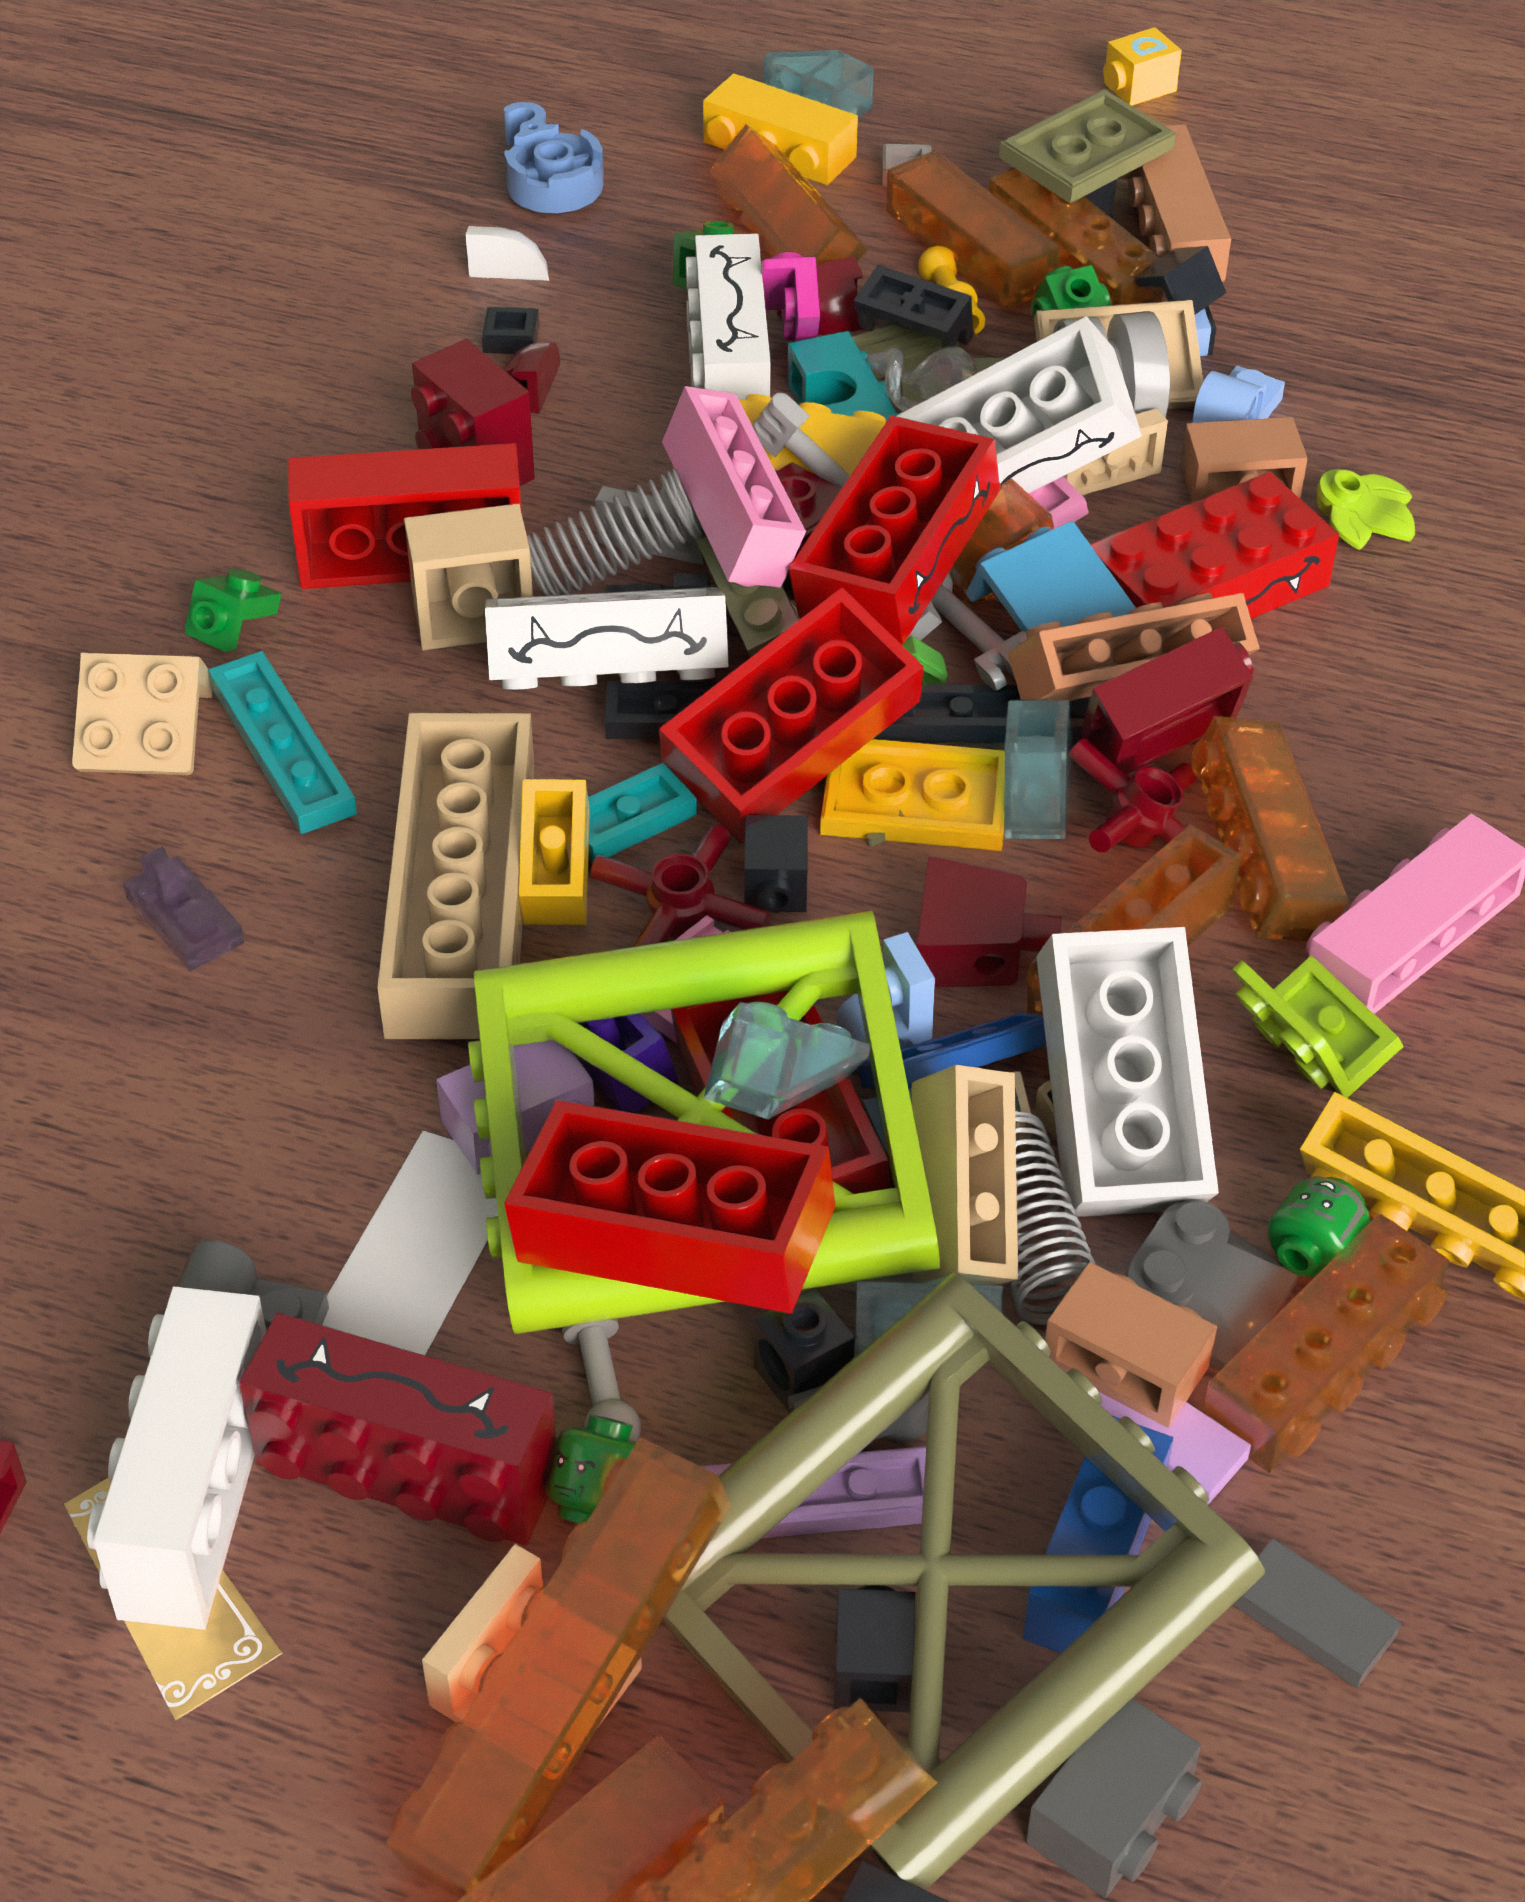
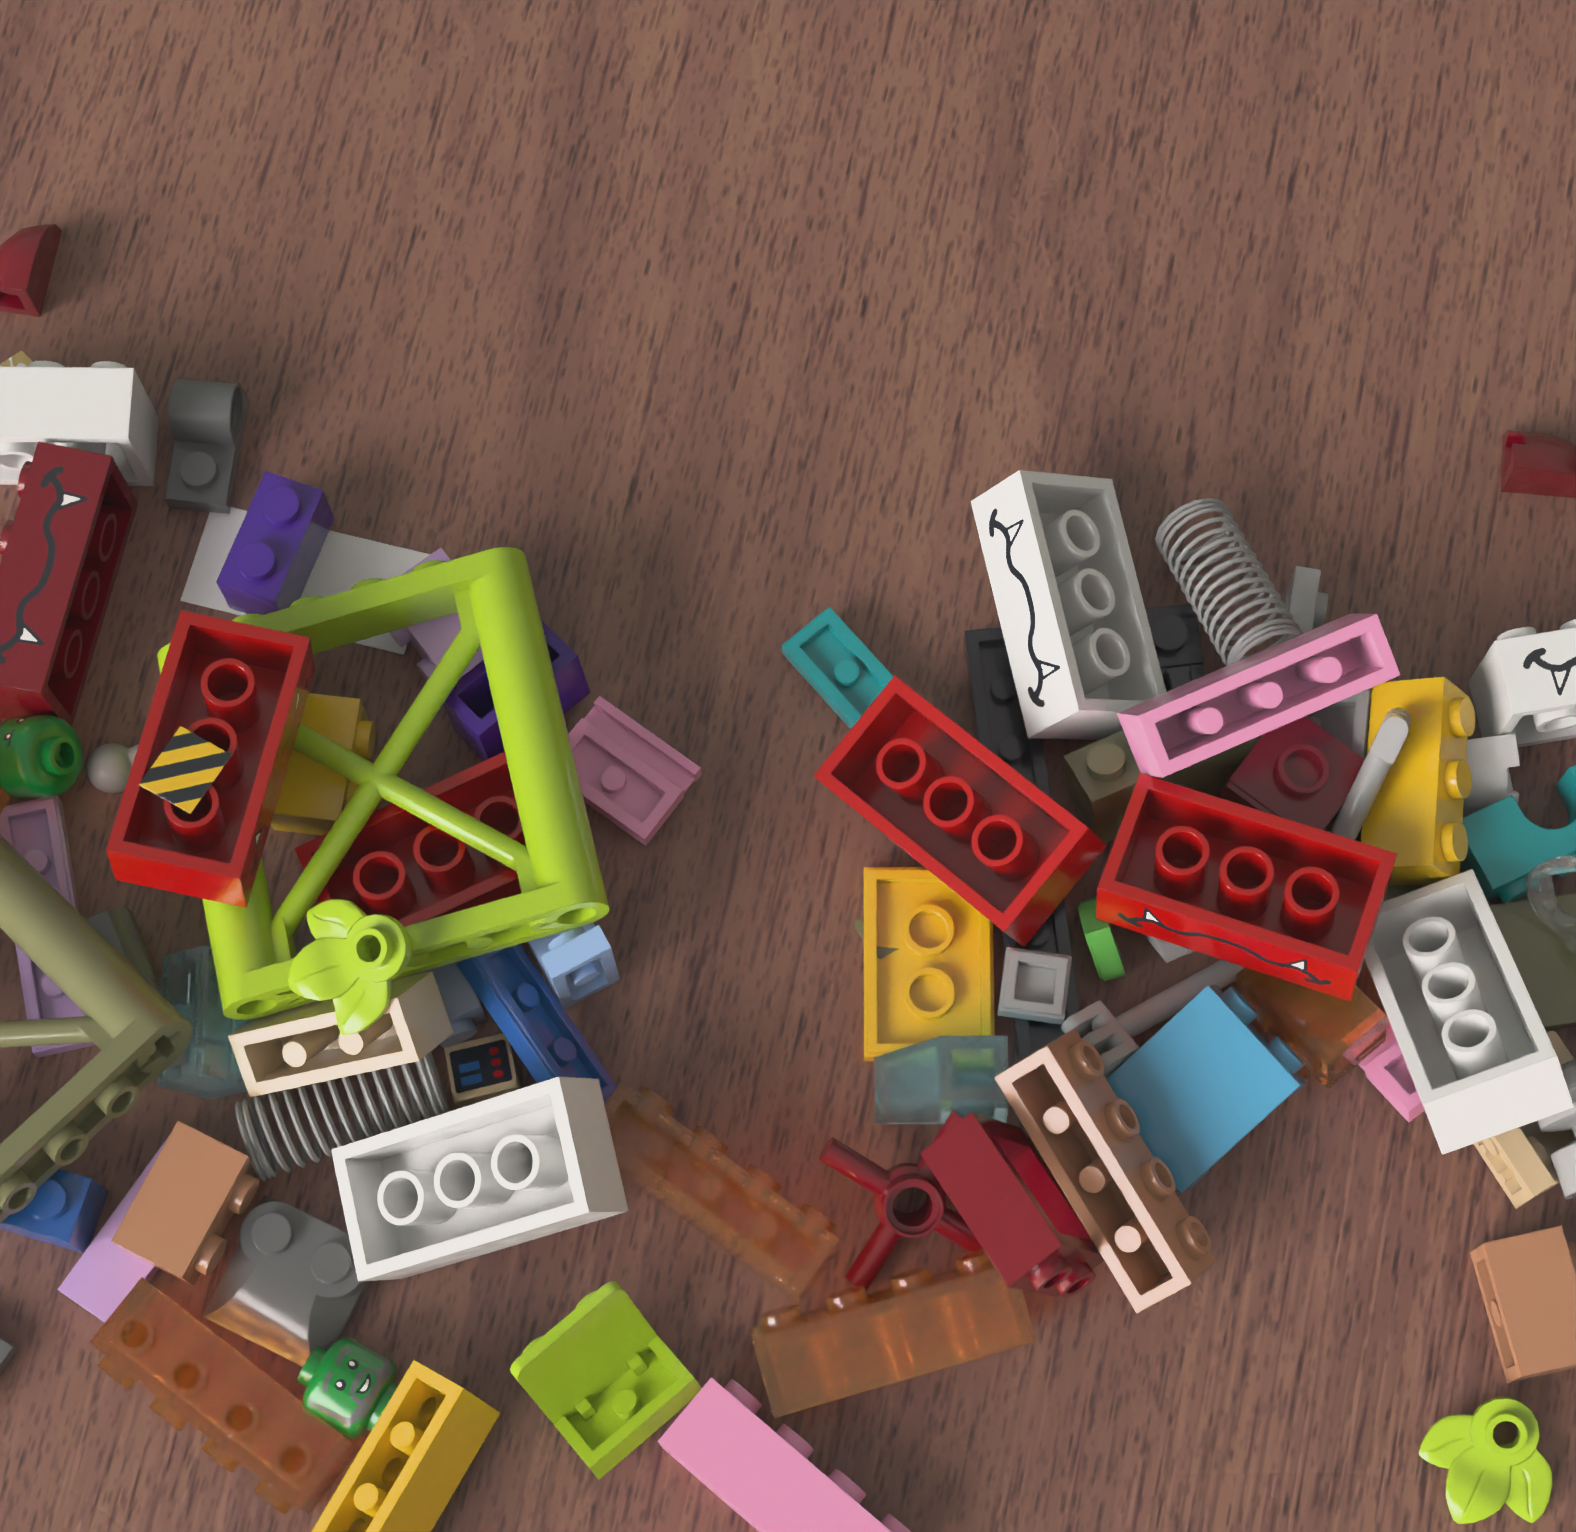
camera: 85 degrees right, 25 degrees up
tan bracket [72,653,212,775] -> none
clear purple hinge [123,846,244,971] -> none
green bracket [184,569,282,652] -> none
teal plate [208,651,357,834] -> none
red brick [288,443,522,589] -> none
tan brick [377,713,534,1039] -> none
tan brick [404,504,533,651] -> none
dark red brick [411,338,535,486] -> none
yellow brick [519,779,590,925] -> none
dark red bar [591,824,772,947] -> none
clear light blue slope [703,1002,871,1119] -> none
black brick [744,815,808,913] -> none
black brick [754,1288,855,1413] -> none
dark red torso [916,856,1062,988] -> none
red brick [1090,472,1339,619] -> none
none -> sticker [139,726,232,814]
none -> dark purple brick [216,471,335,615]
none -> lime plate [288,899,412,1035]
none -> light grey tile [997,947,1072,1025]

